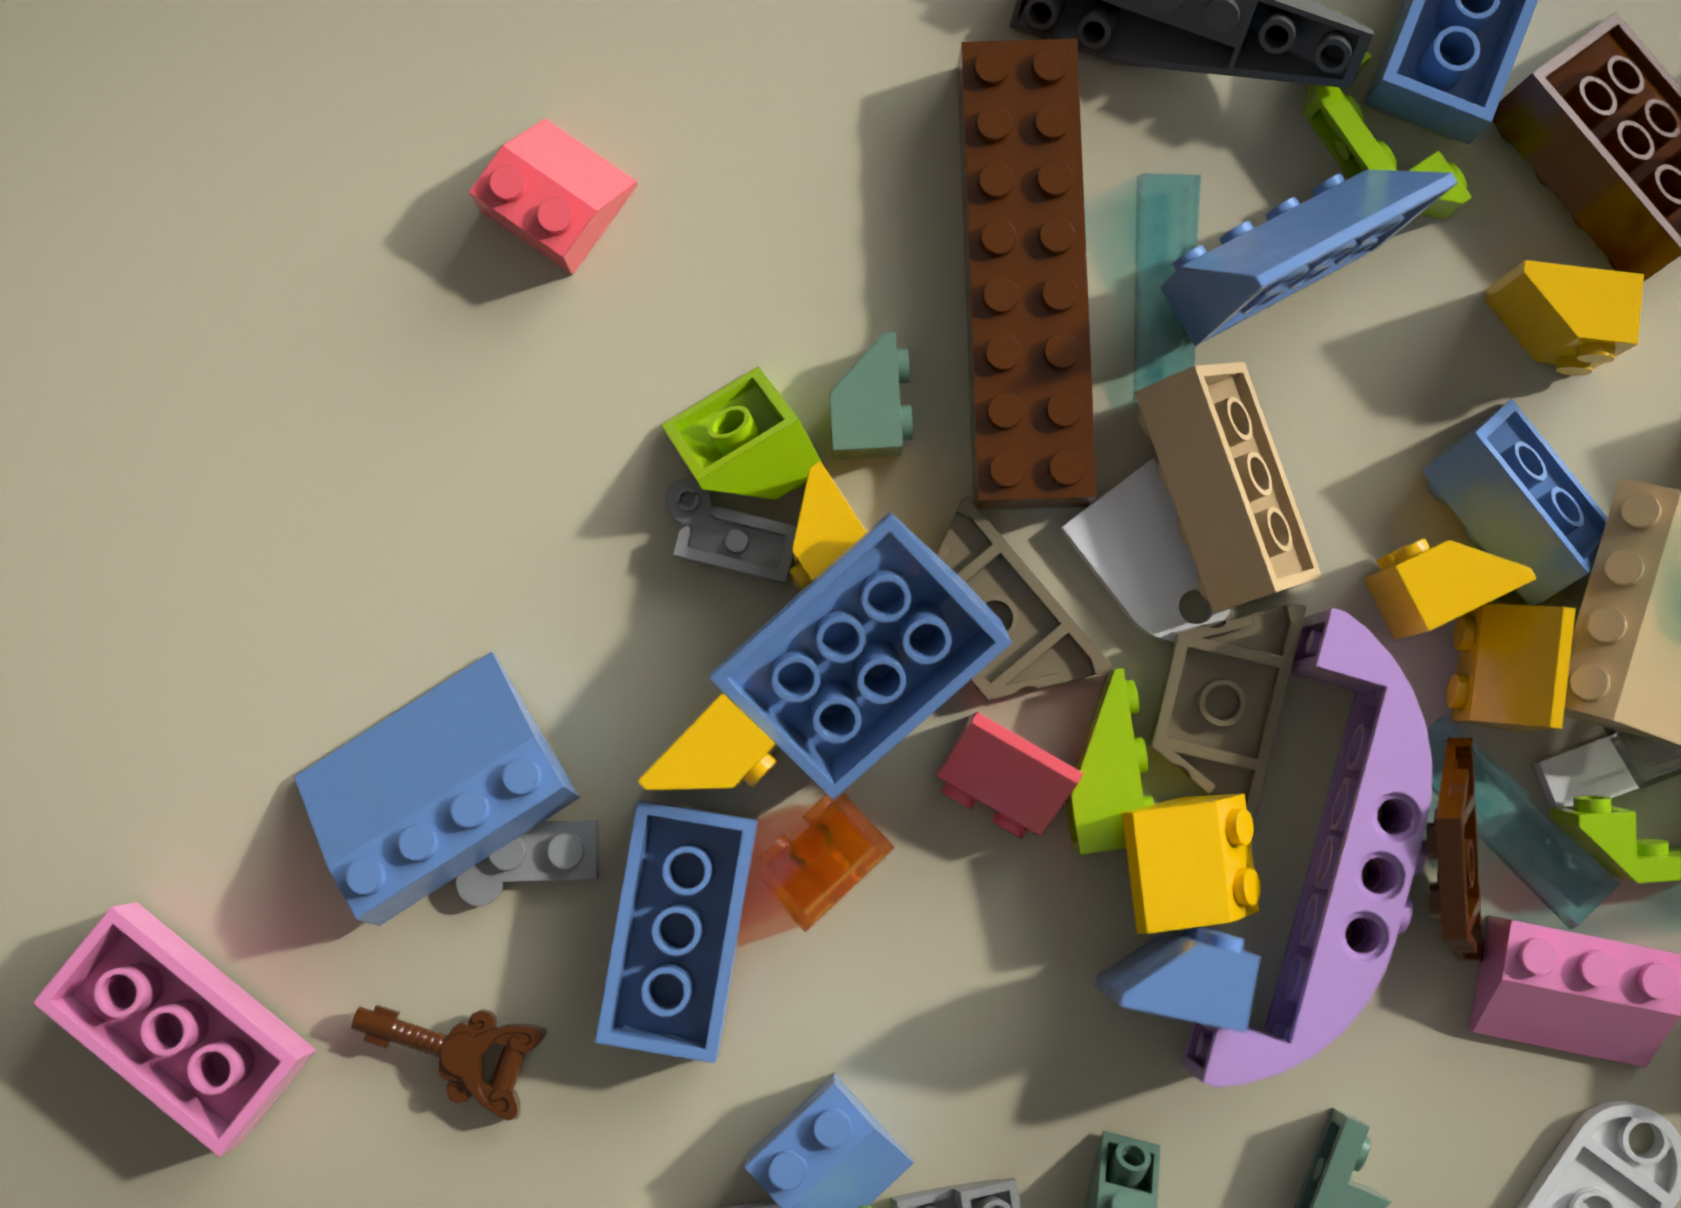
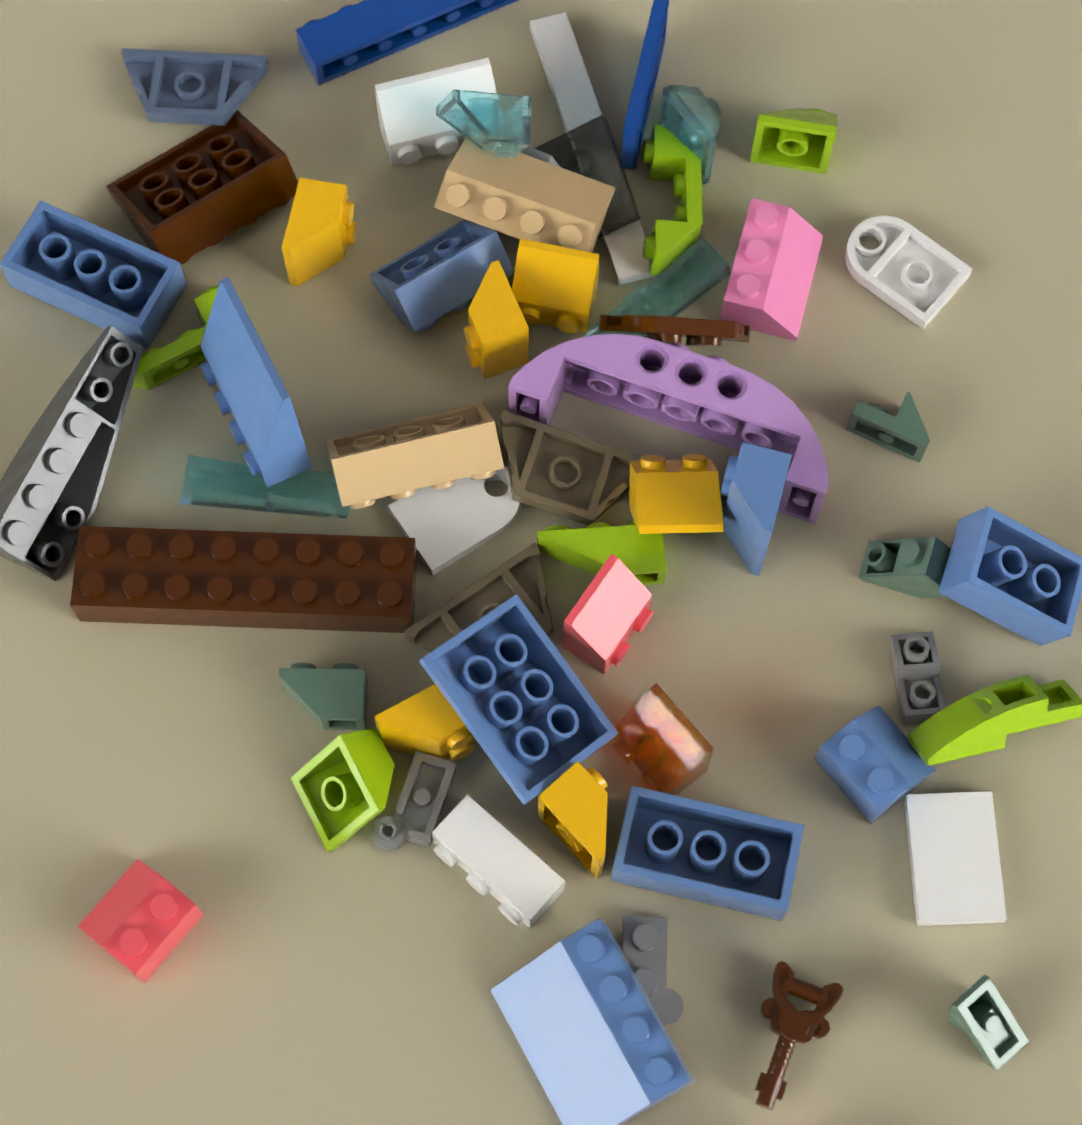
camera: 85 degrees left, 15 degrees down
none -> white brick [432,794,565,928]

